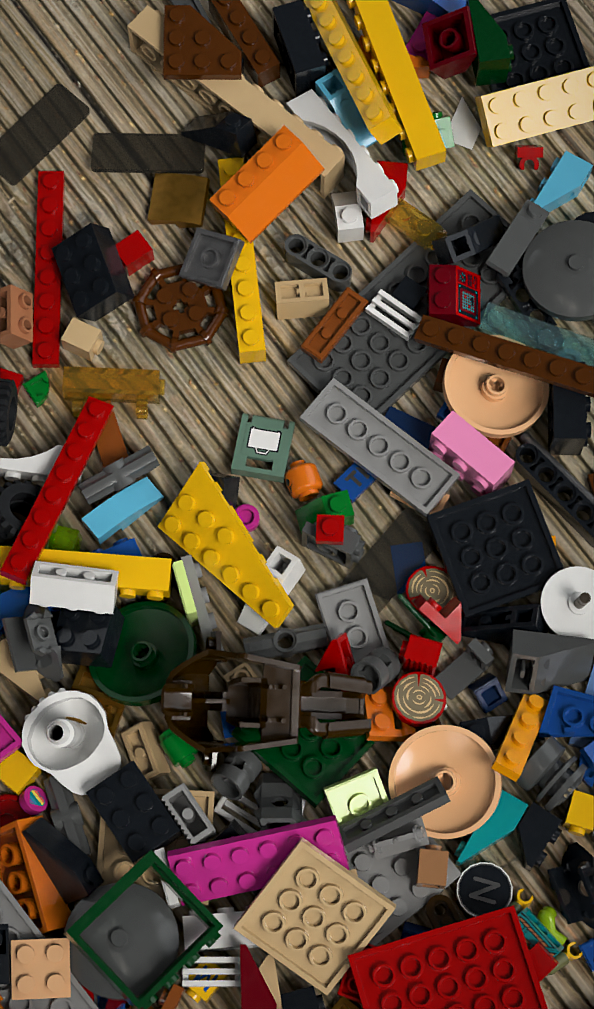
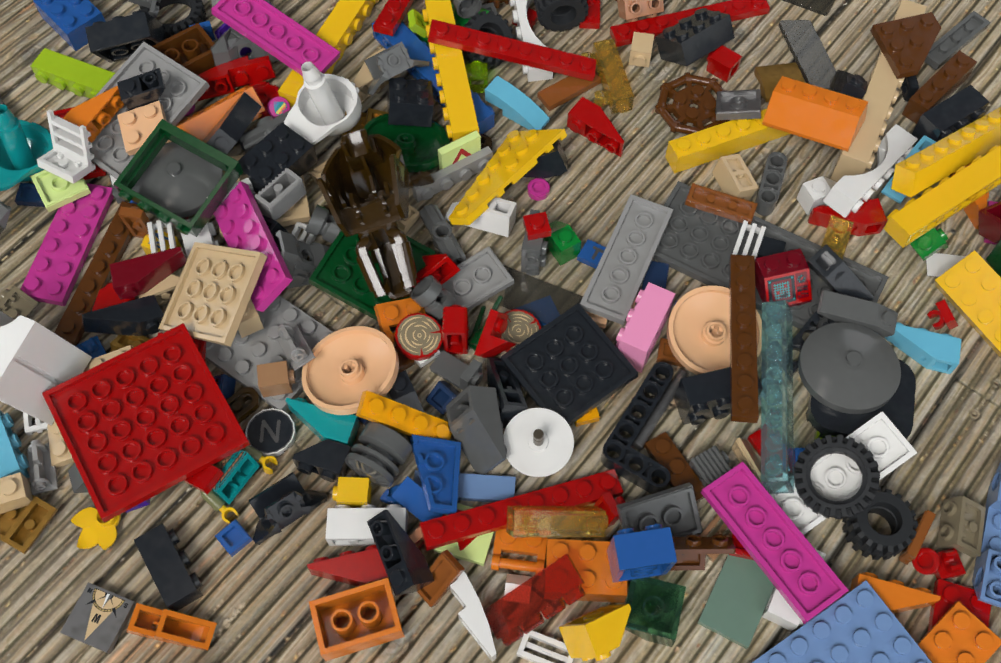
camera: 75 degrees right, 10 degrees down
green tile [22,370,50,408] -> none
white brick [29,561,119,614] -> none
dark grey piece [78,445,160,505] -> none
sand green container [231,413,295,483] -> none
orange head [284,460,323,502] -> none
yellowish green tile [323,767,389,826] -> none
dark grey plate [339,776,450,853] -> none
lime arm [537,906,568,946] -> none
none -> red slope [567,97,624,157]

